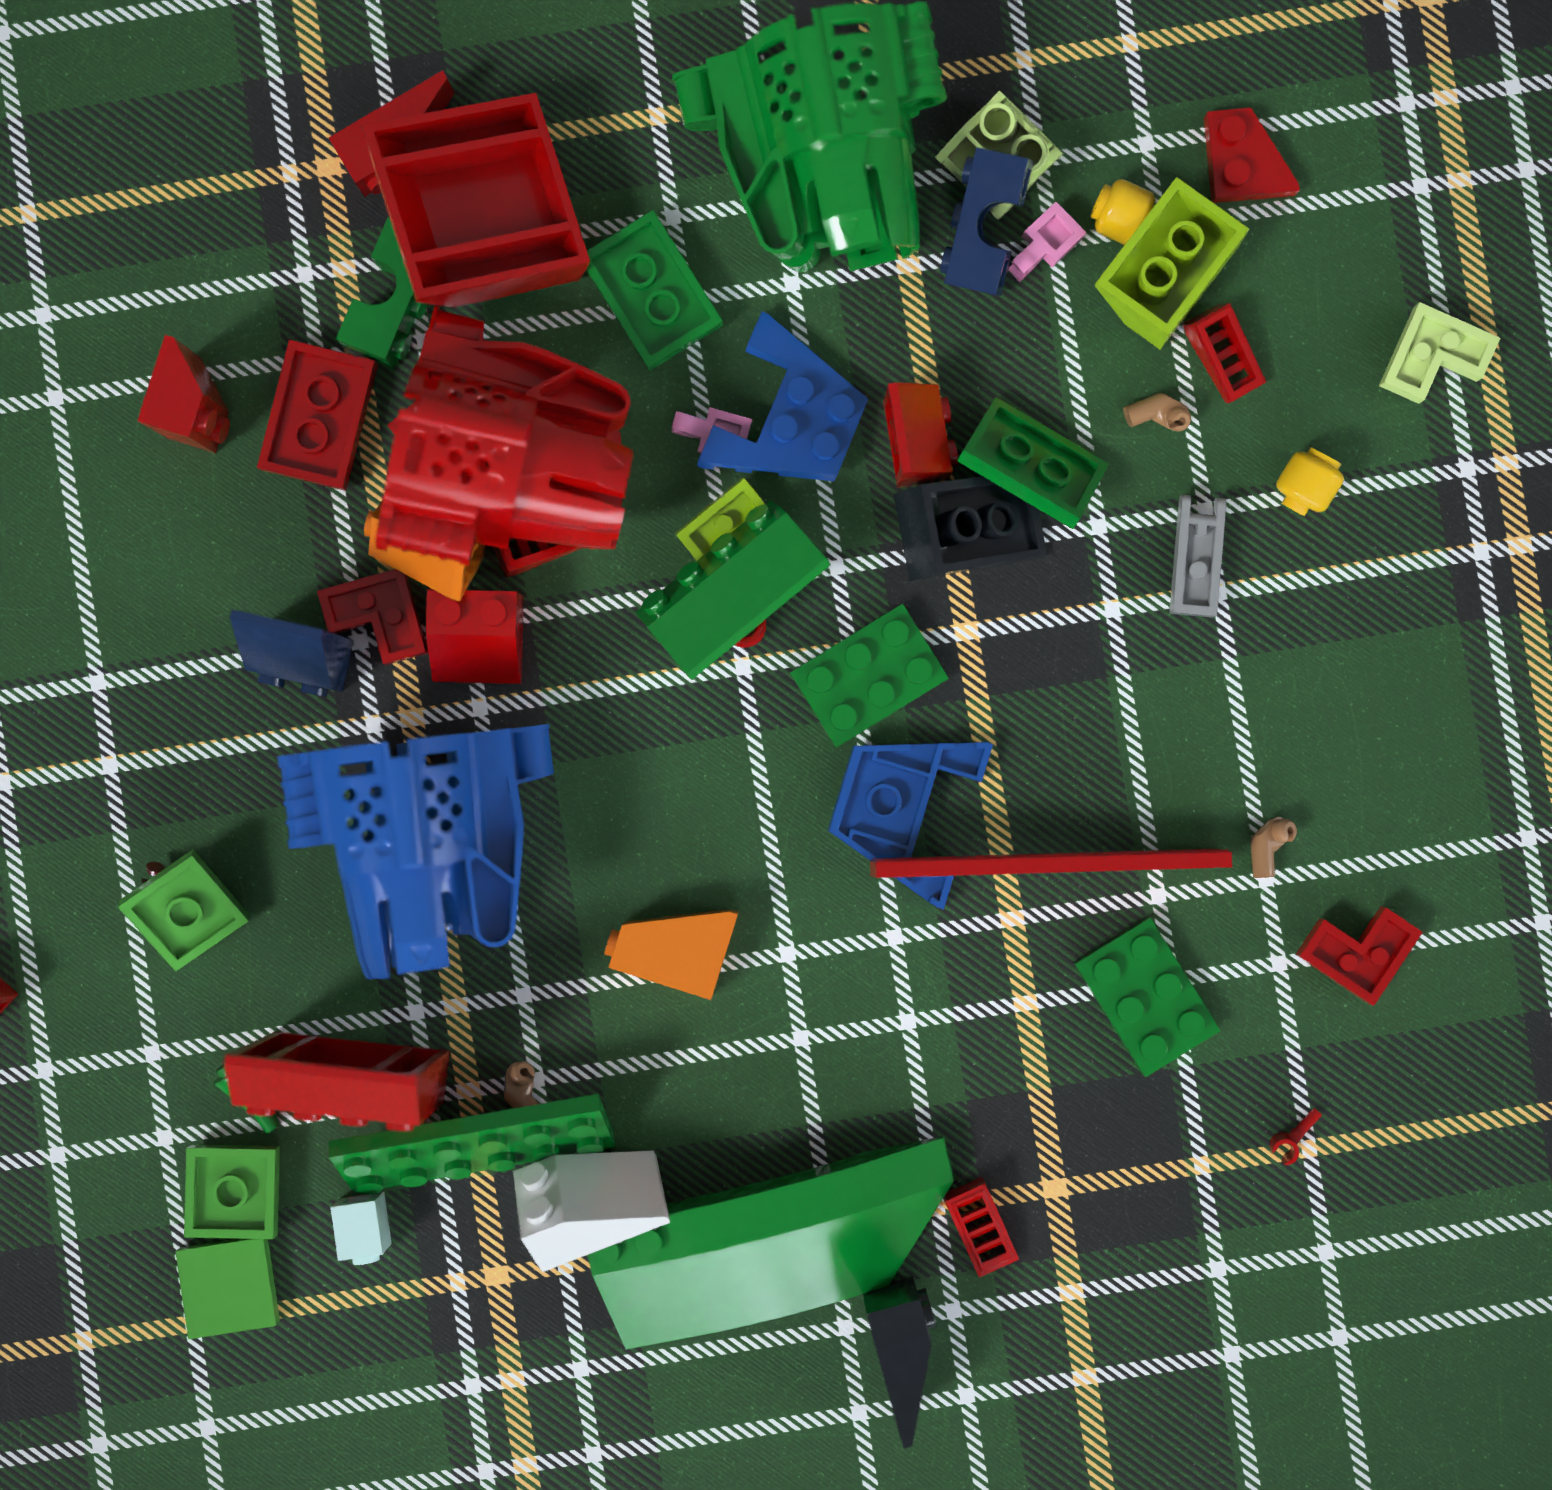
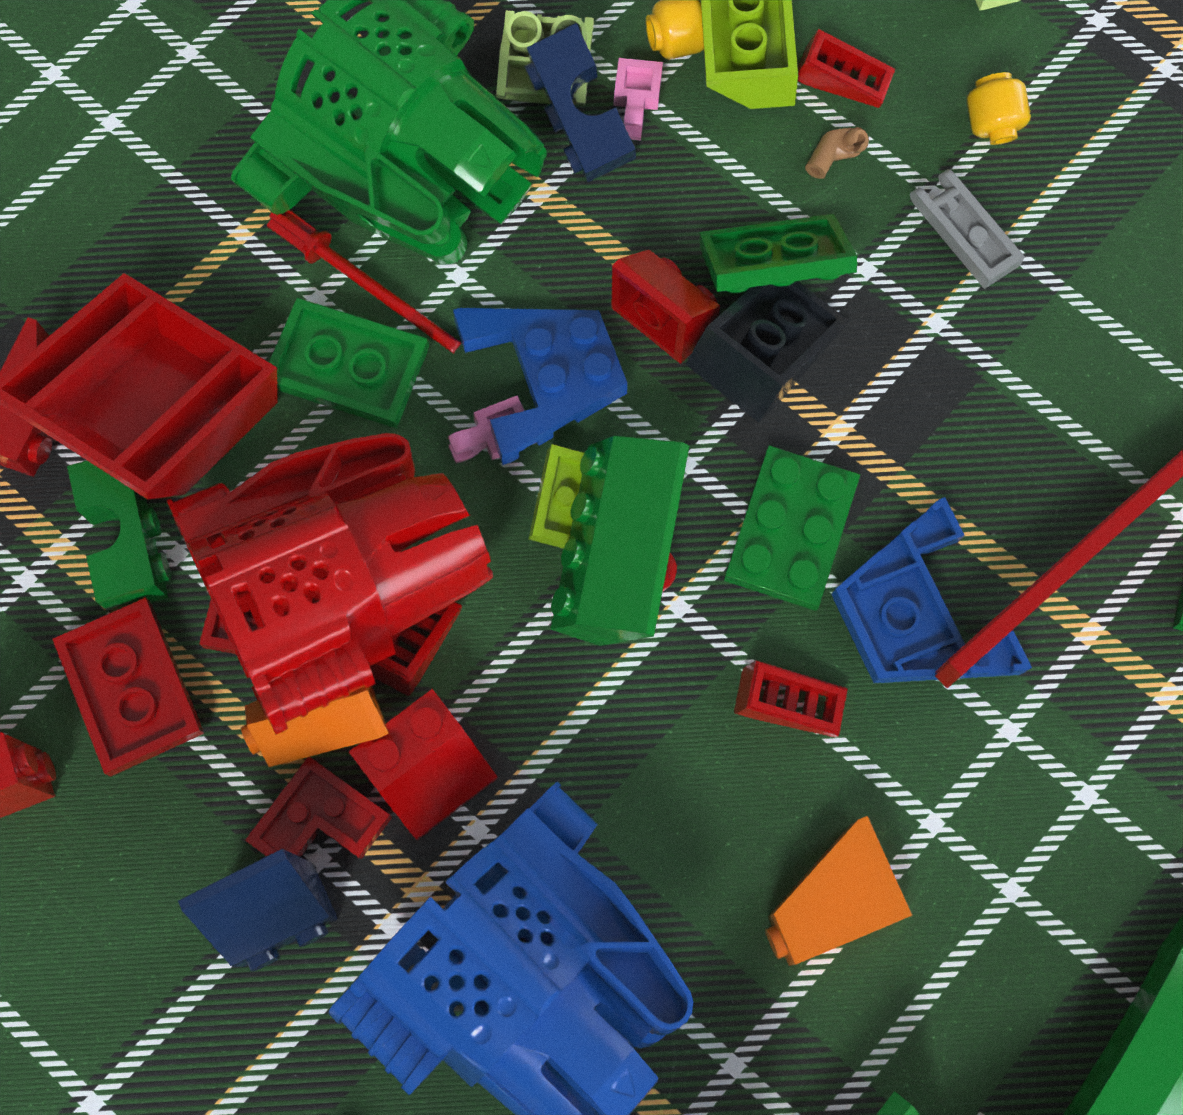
camera: 40 degrees left, 15 degrees down
none -> red piece [267,210,461,354]
none -> red slope [734,661,848,737]

